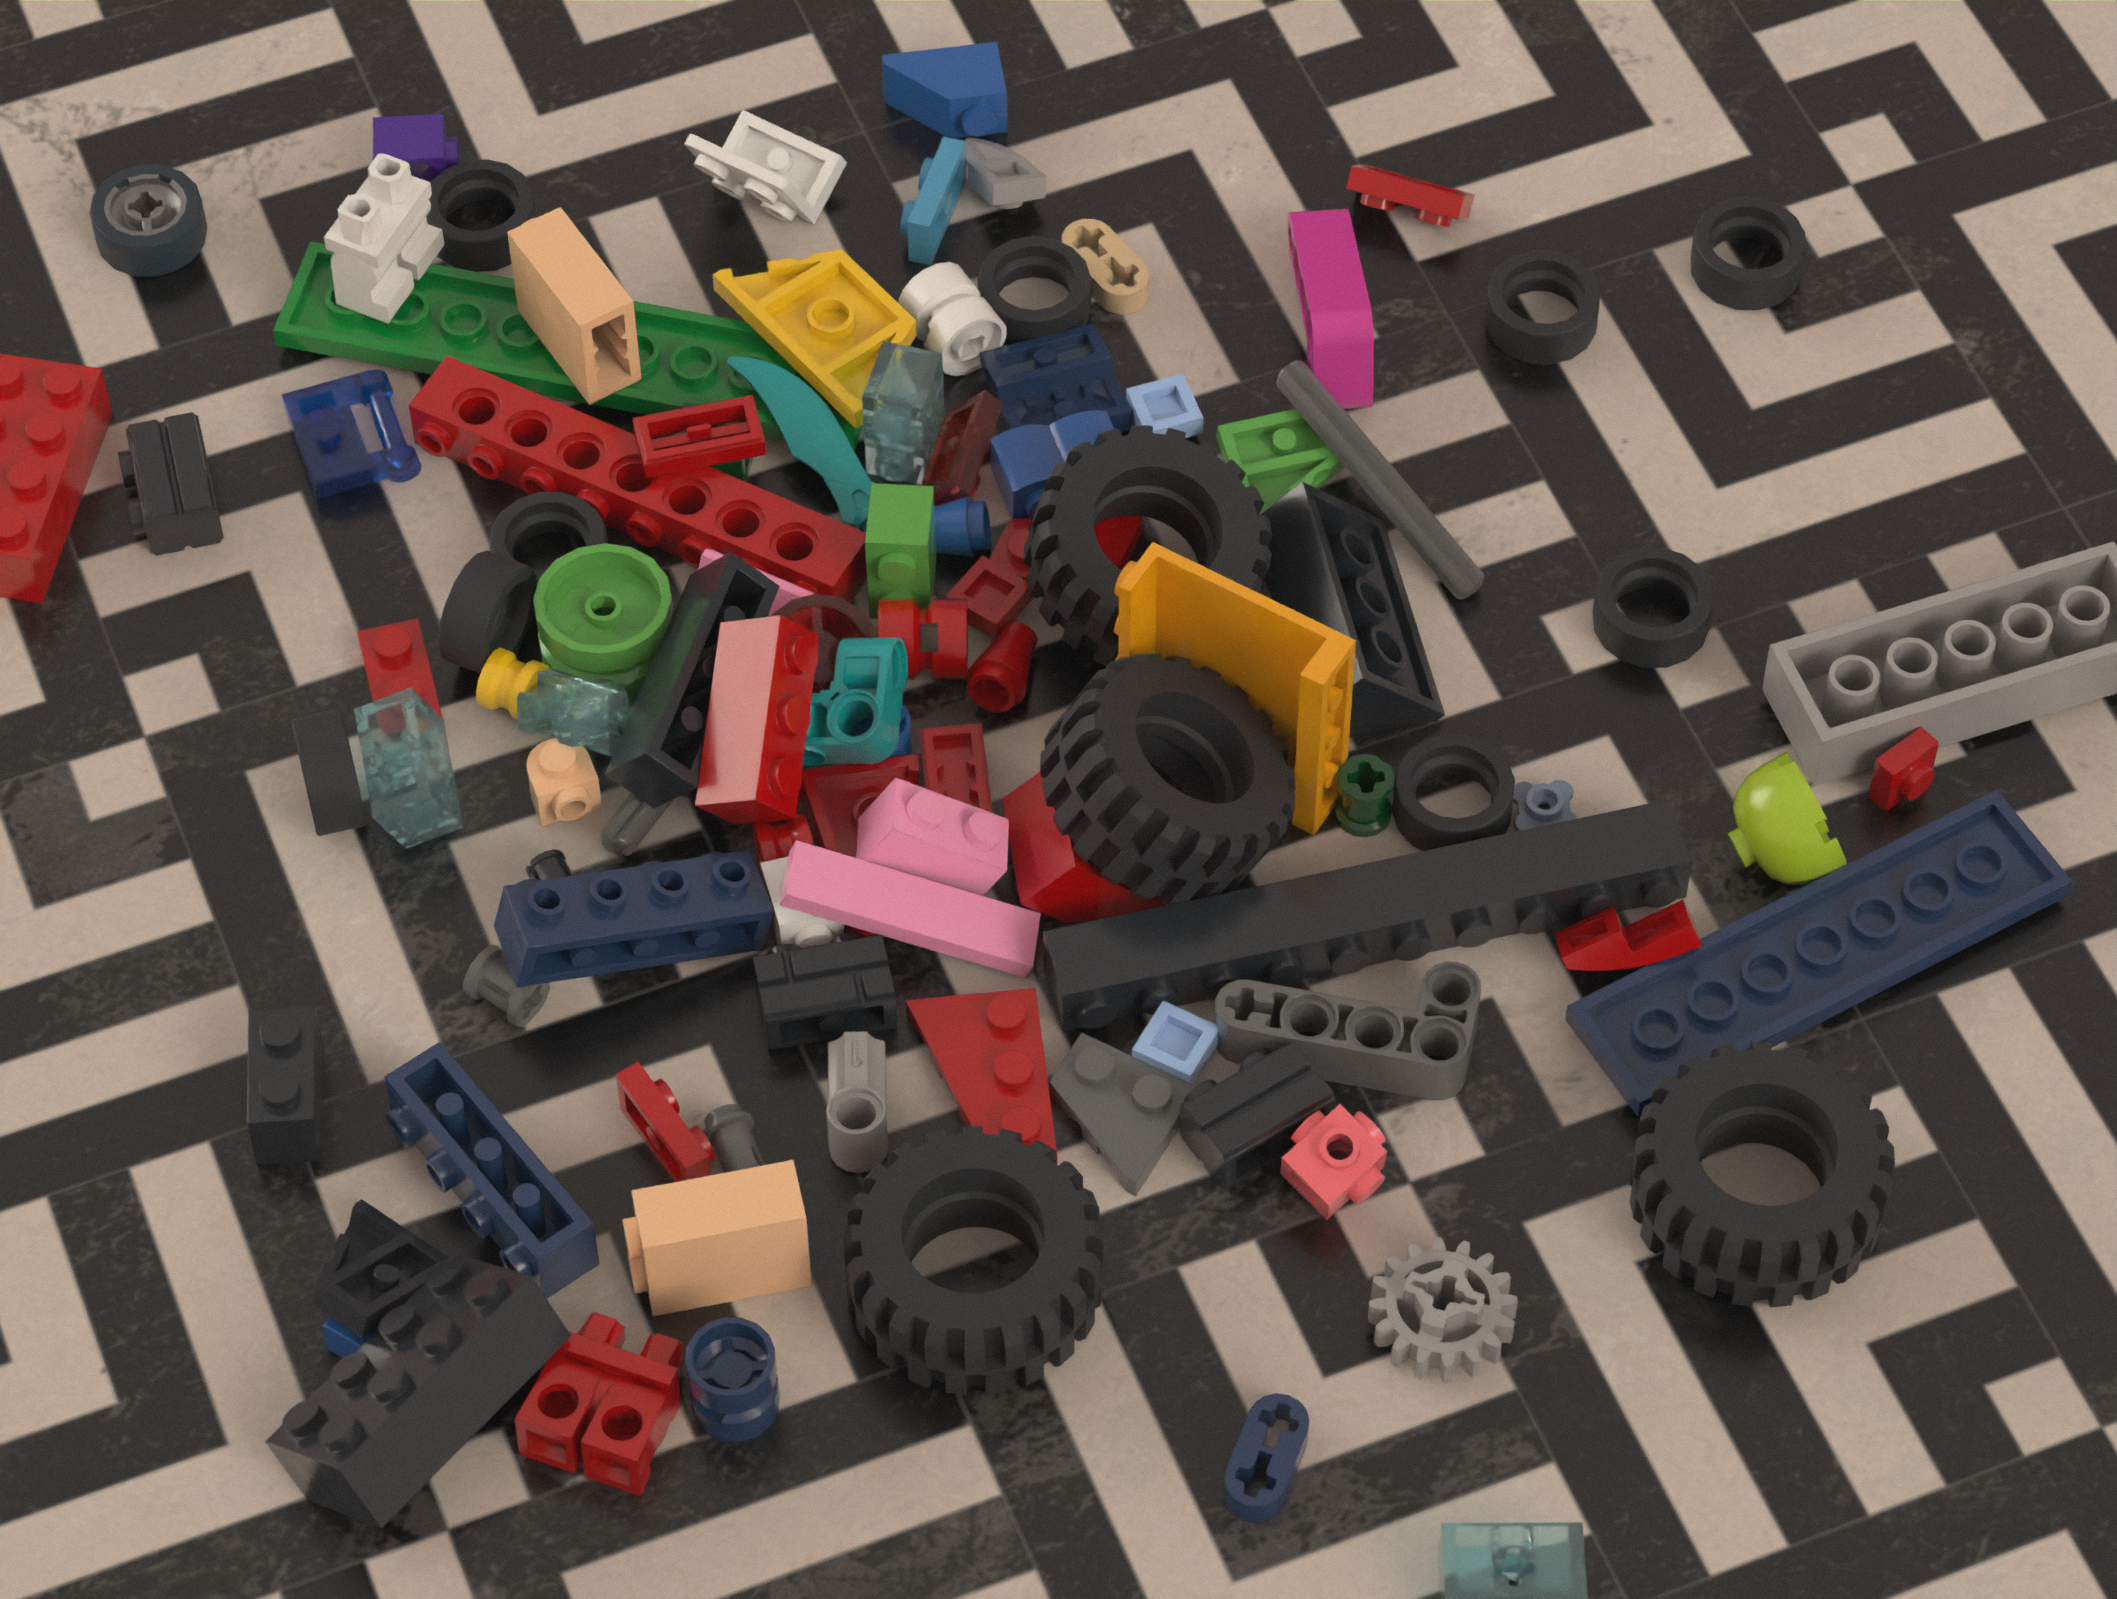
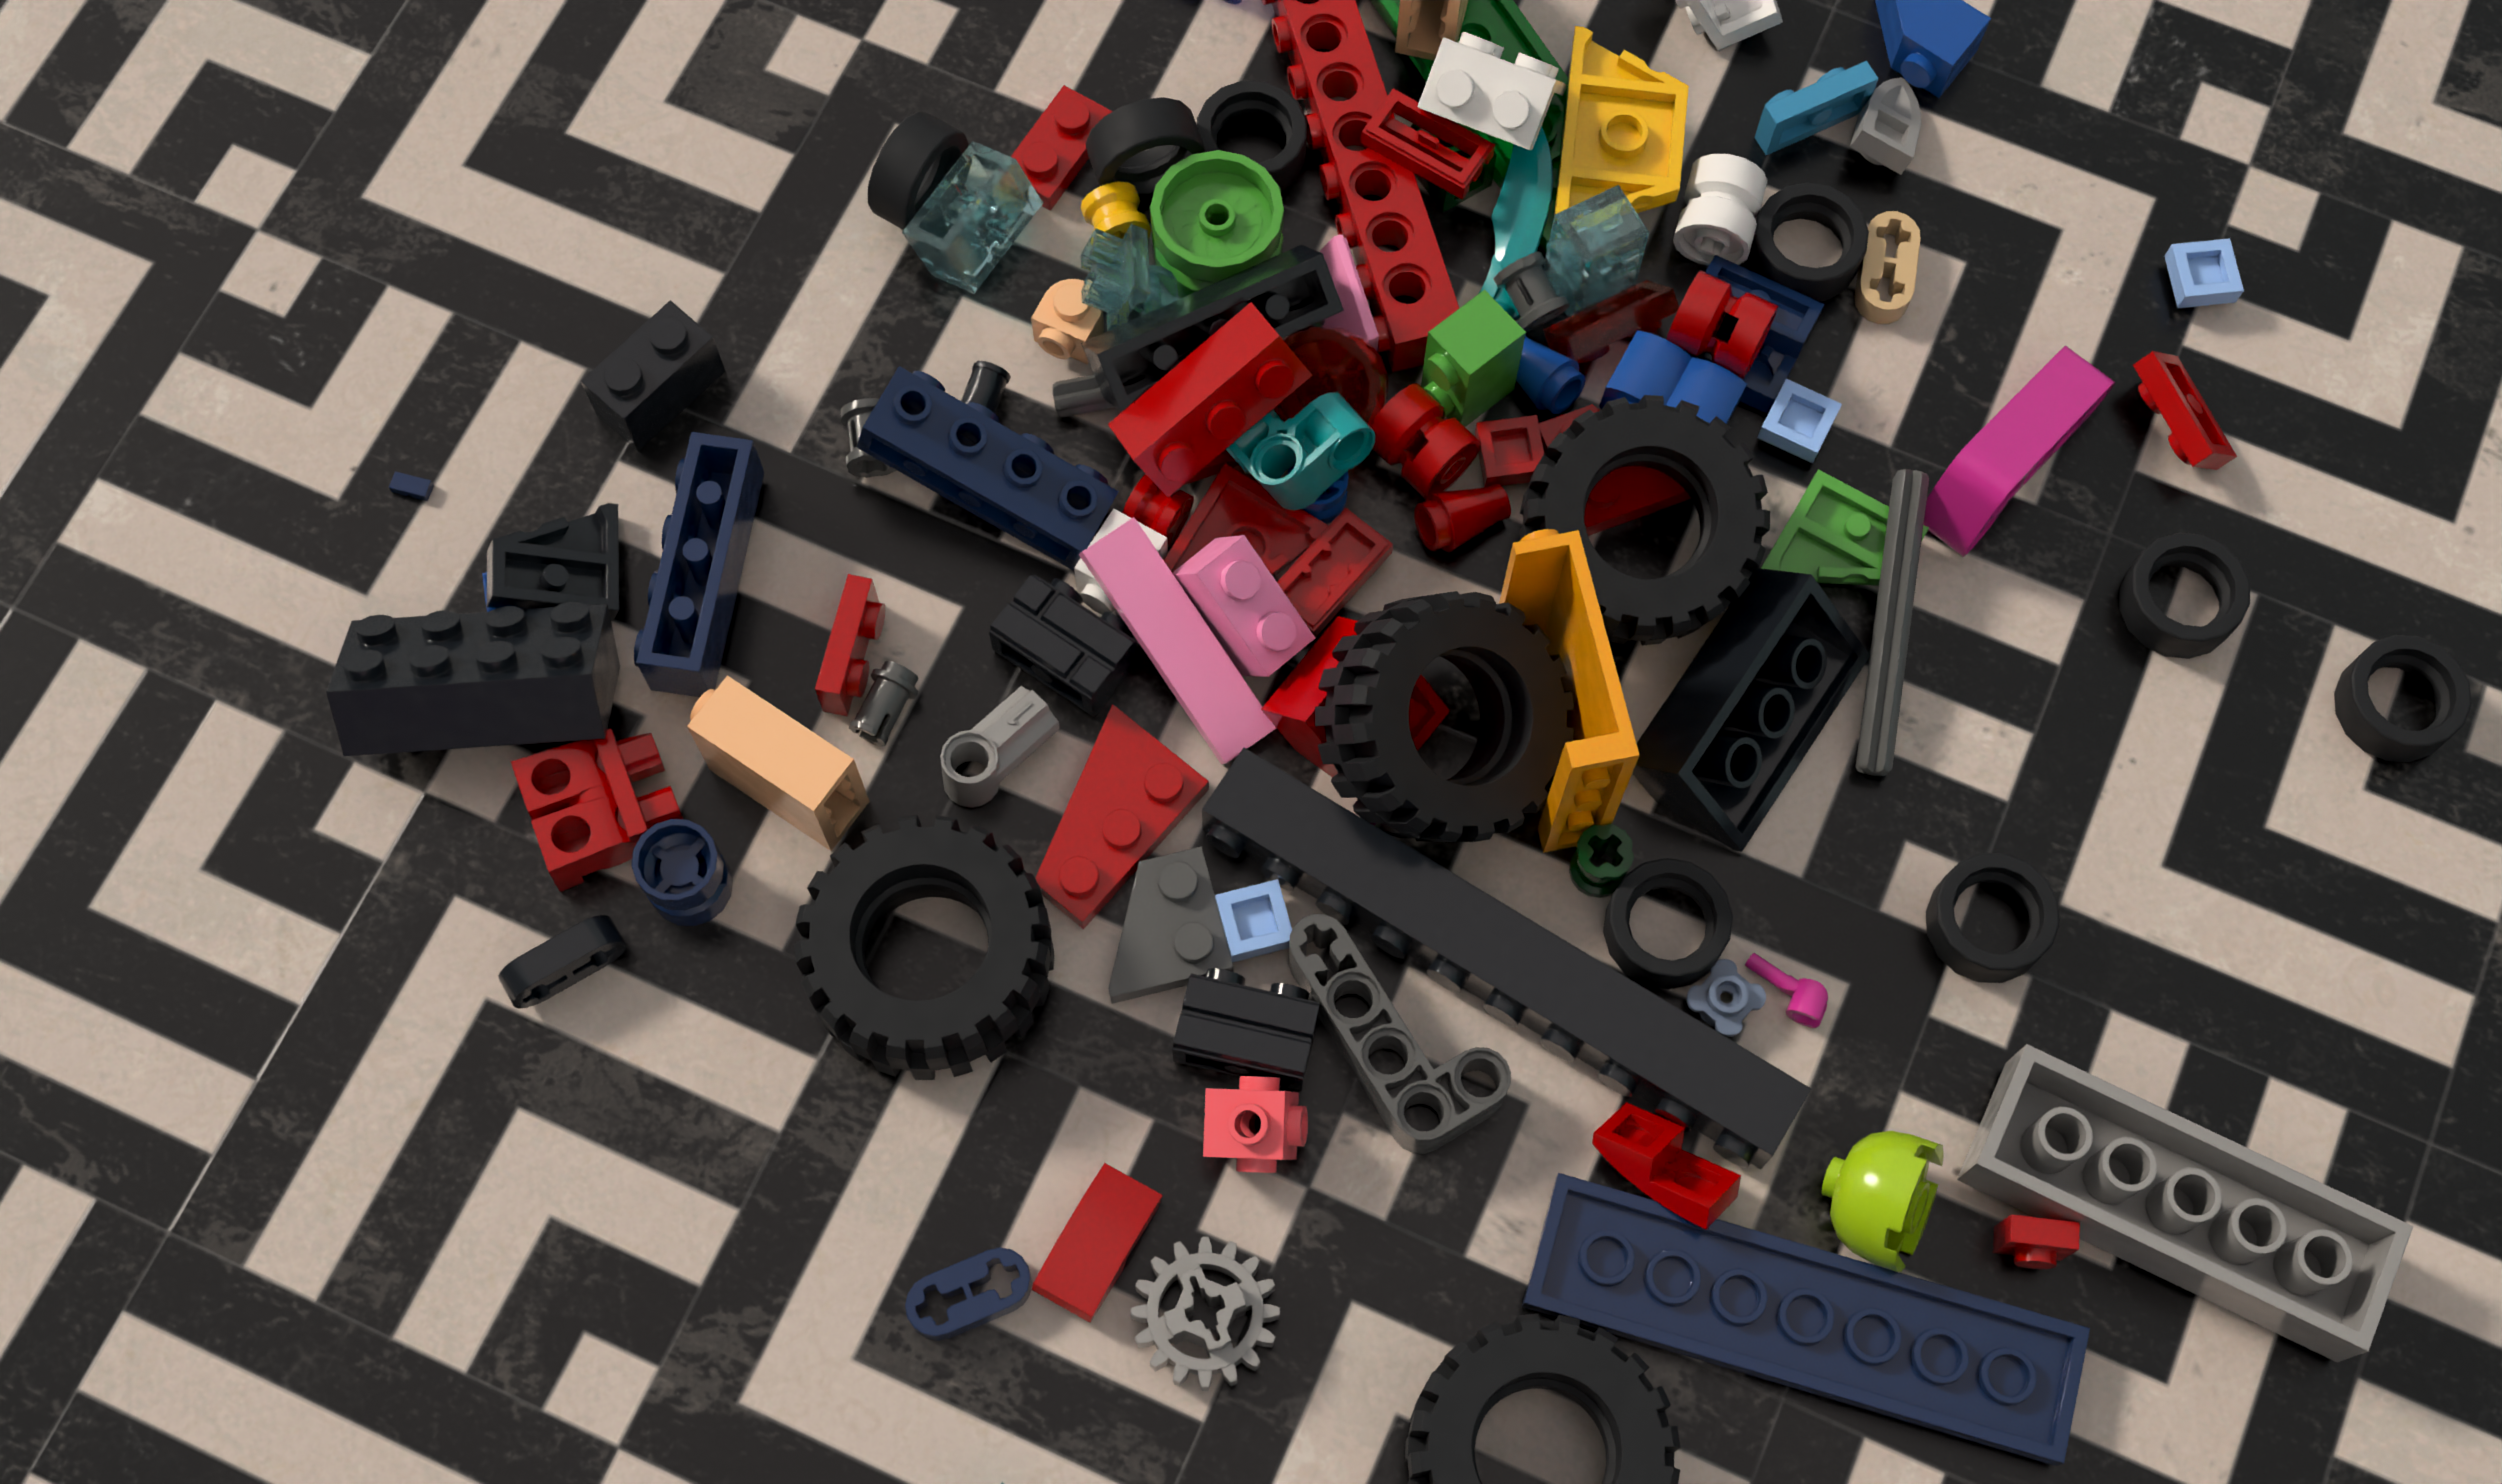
camera: 45 degrees right, 15 degrees up
none -> dark blue piece [389,471,434,501]
none -> black beam [498,915,626,1009]
none -> red slope [1031,1163,1163,1323]
none -> white bracket [1417,32,1567,150]
none -> dark grey bush [1493,251,1570,332]
none -> red wheel [1666,270,1779,379]
none -> dark pink hand [1745,953,1828,1028]
none -> light blue plate [2164,238,2244,308]

